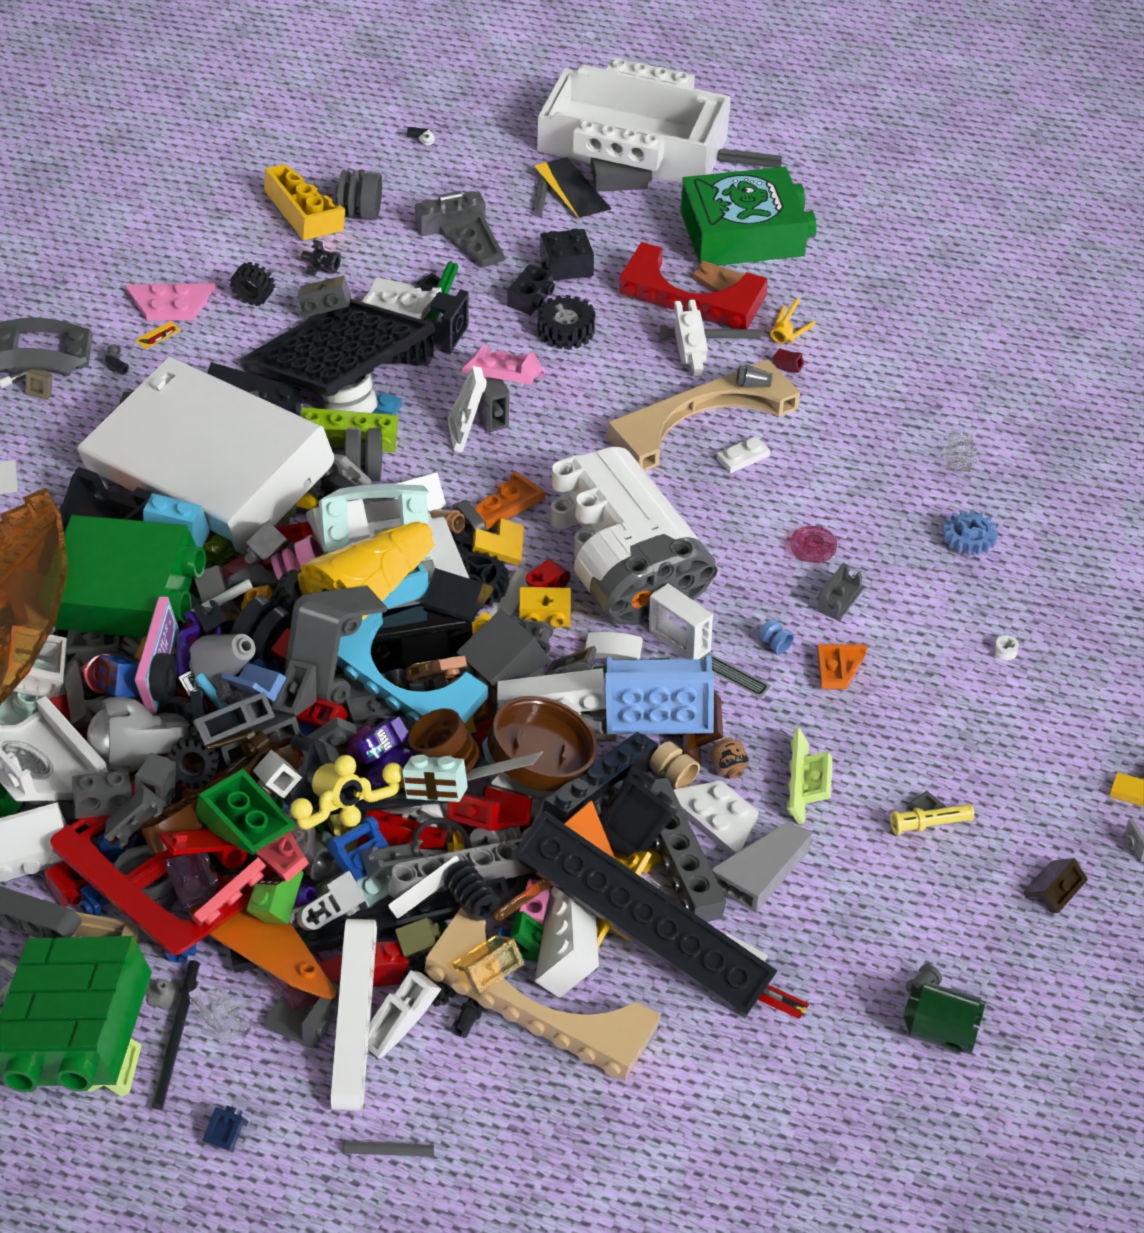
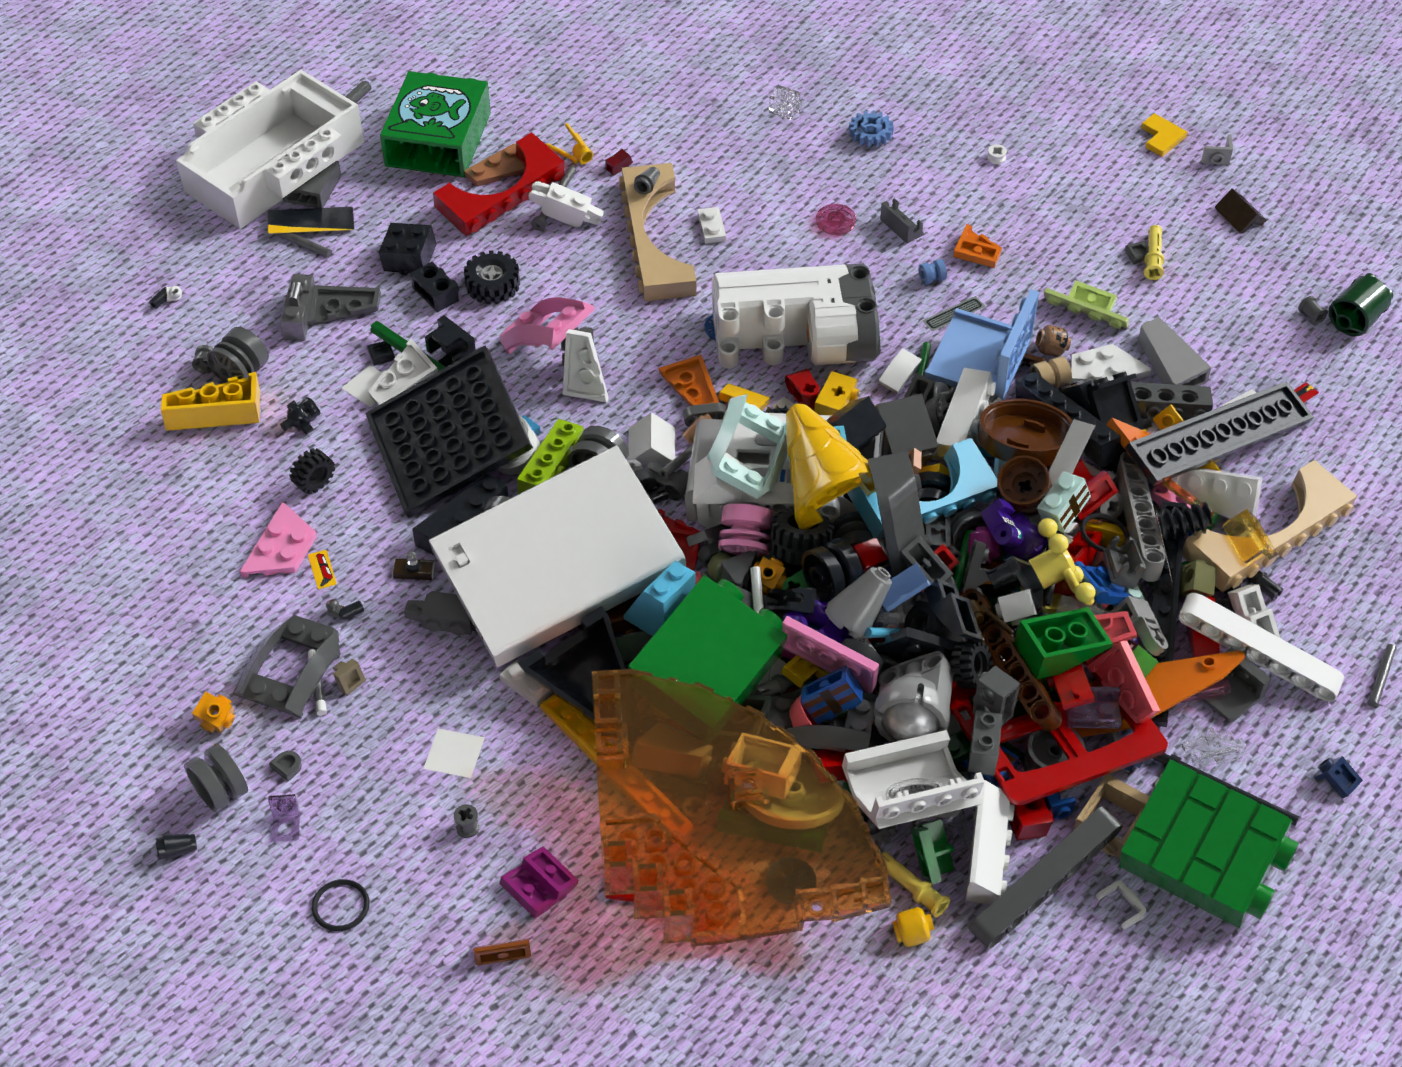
camera: 65 degrees left, 5 degrees up
dark grey hinge [104,786,165,848] -> none
flat silver piece [245,521,288,564] -> none
dark grey brick [297,275,351,318] -> none
white window [649,583,713,659] -> none

